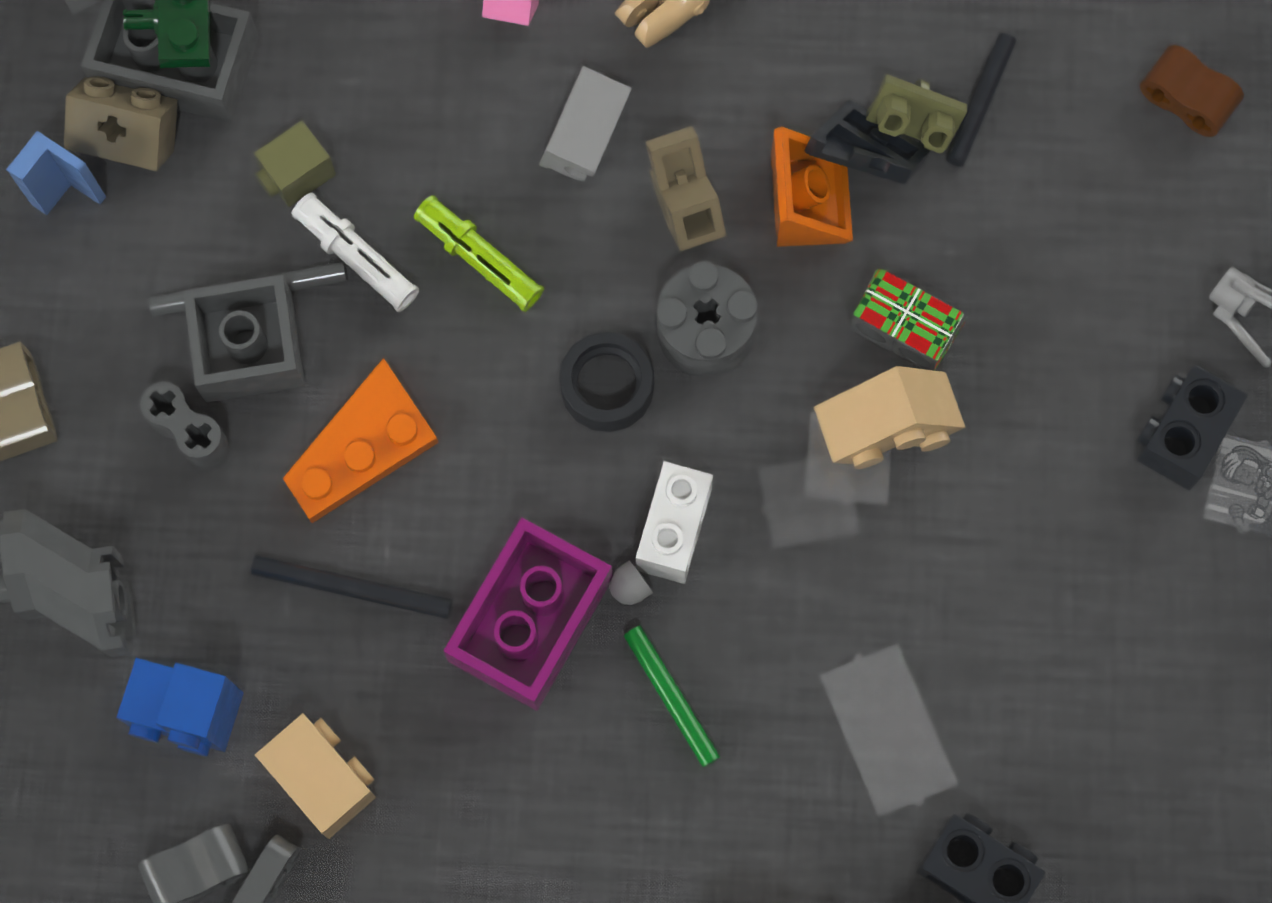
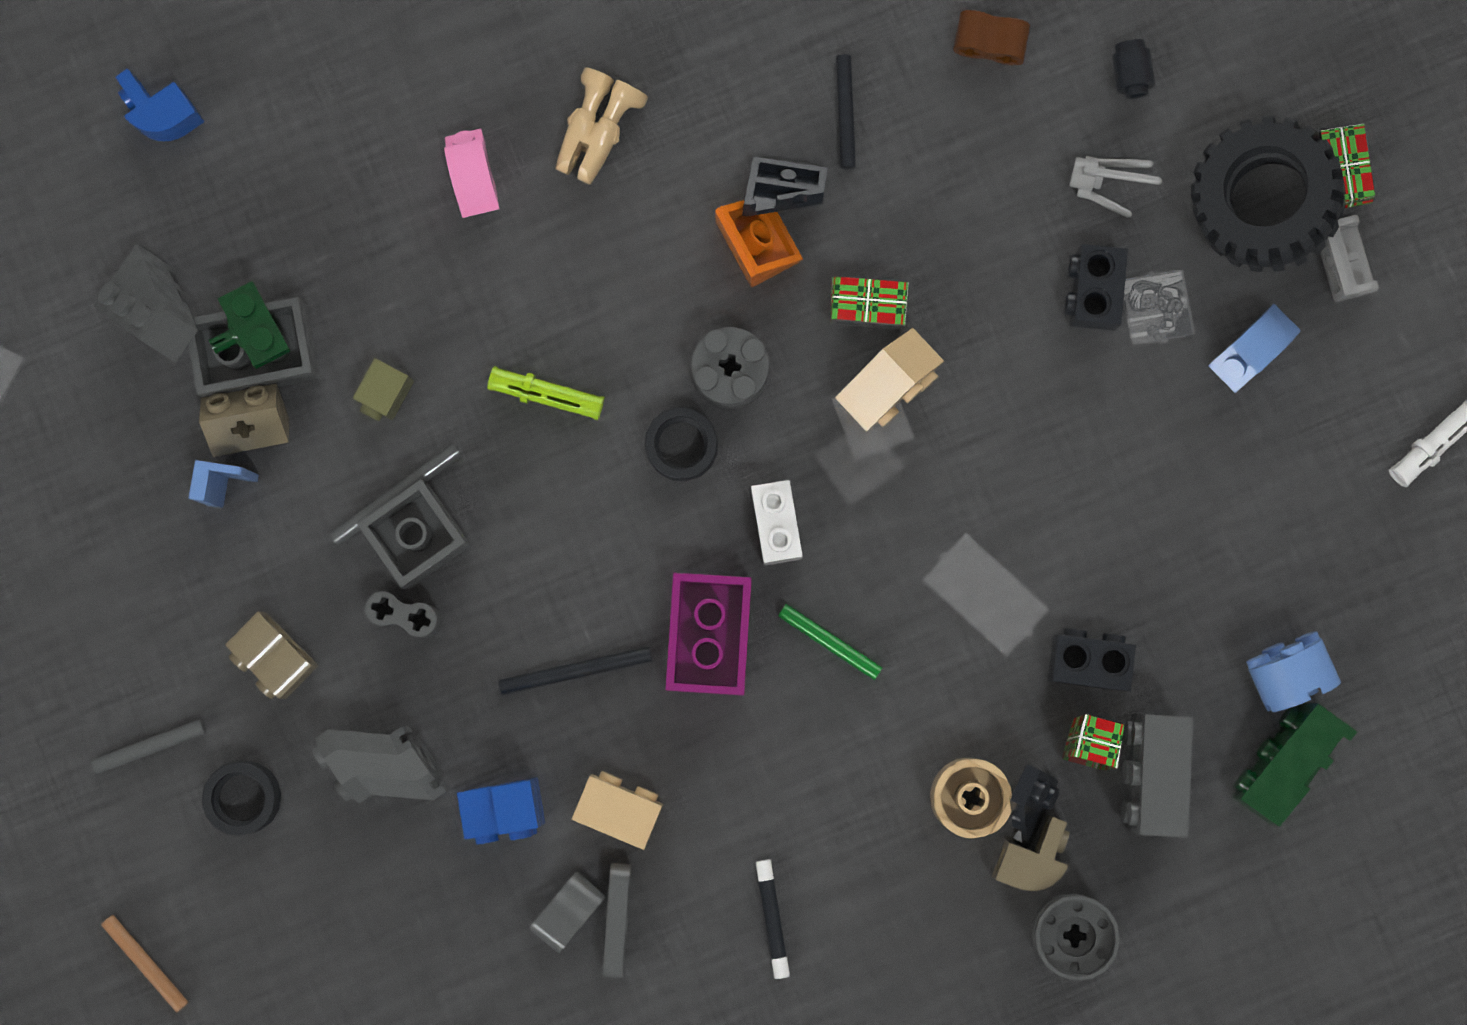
camera: 20 degrees left, 10 degrees up
orange wing [283,358,439,523] -> none
white pin [291,193,419,312] -> none
light grey hinge [539,66,632,182] -> none
light grey hinge [609,560,653,605] -> none
dark tan brick [645,126,727,252] -> none
olive hips [866,74,967,153] -> none

